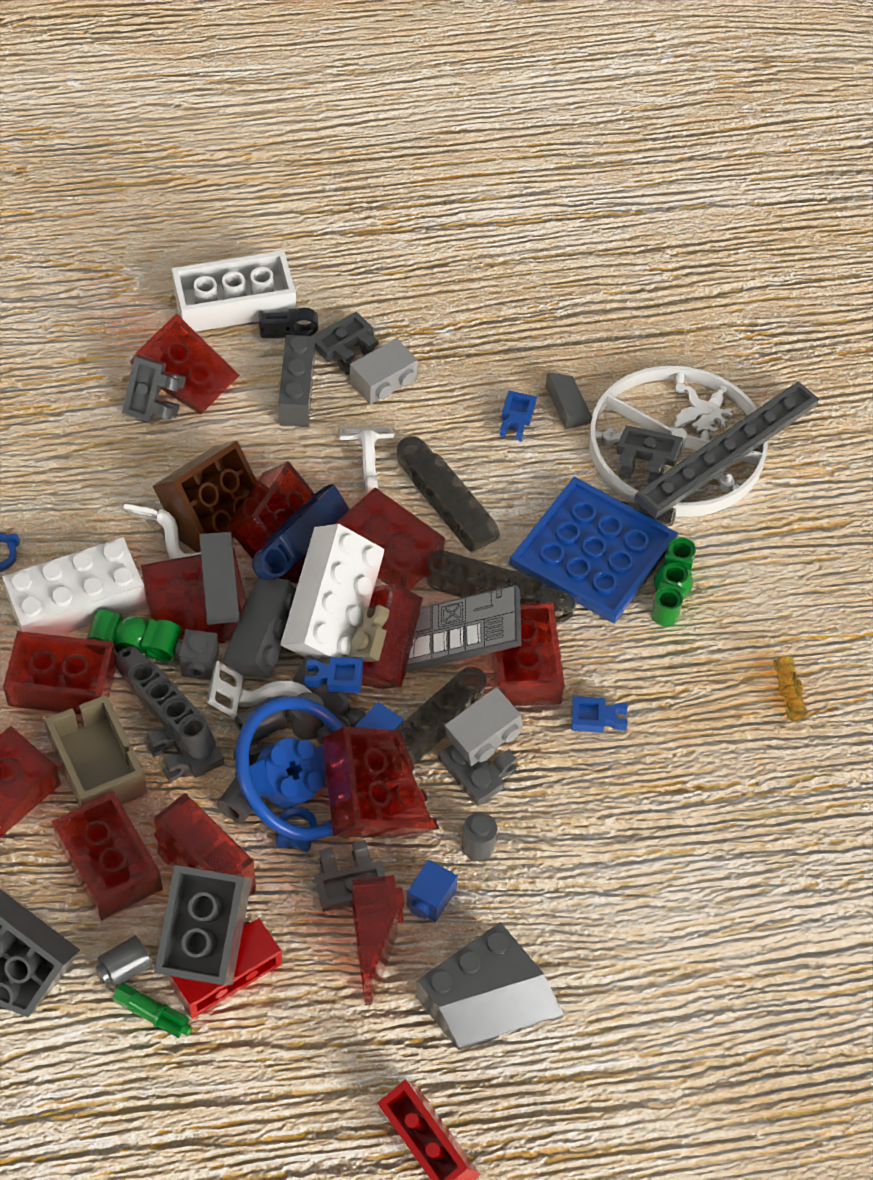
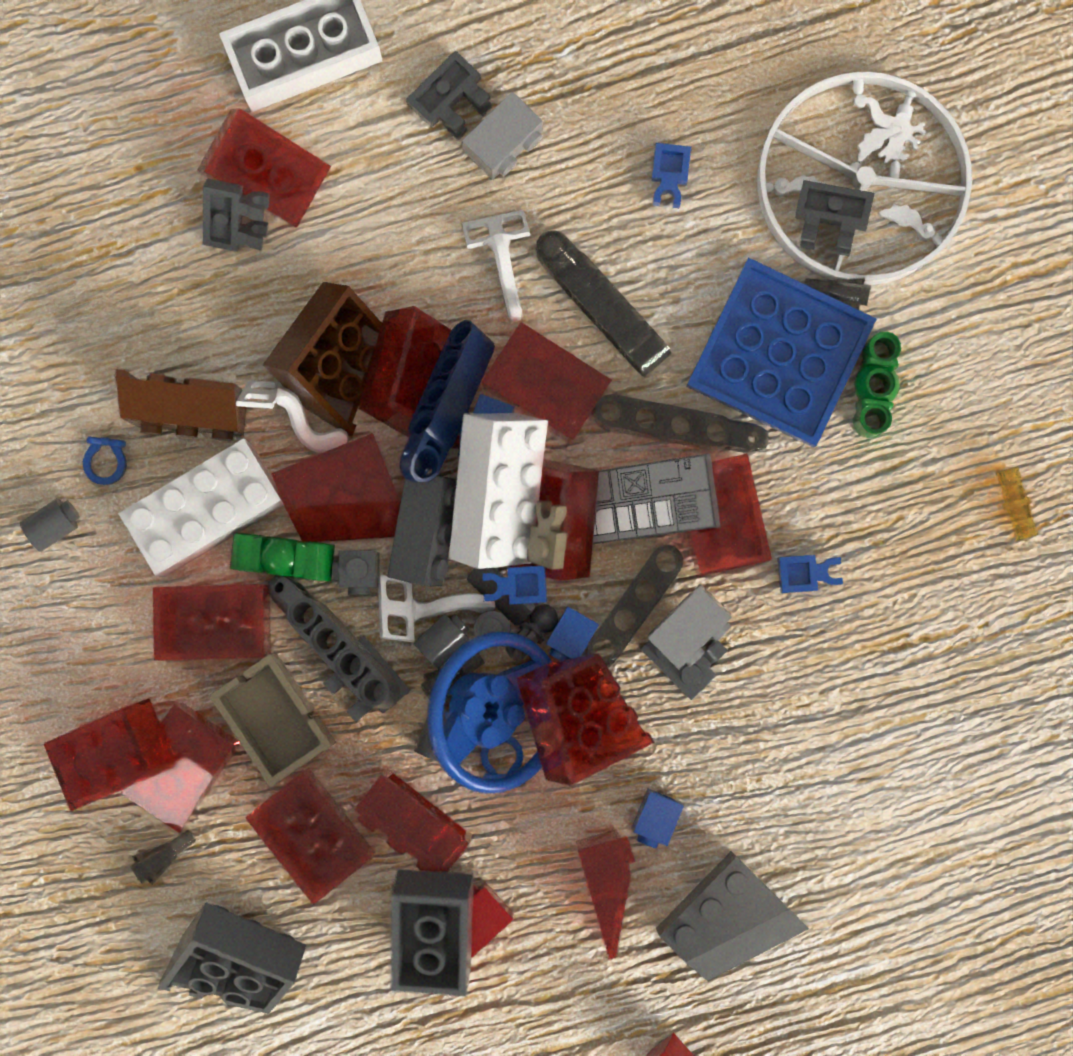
camera: 10 degrees left, 30 degrees up
dark grey brick [95,935,152,988] -> none
green piece [113,983,193,1038] -> none
dark grey tile [199,532,239,624] -> none
black piece [259,307,319,338] -> none
dark grey brick [278,335,315,427] -> none
dark grey plate [315,840,390,912] -> none
dark grey brick [462,812,497,861] -> none
dark grey slope [545,373,592,429] -> none
dark grey tile [634,381,819,519] -> none
none -> reddish brown wedge [115,369,246,441]

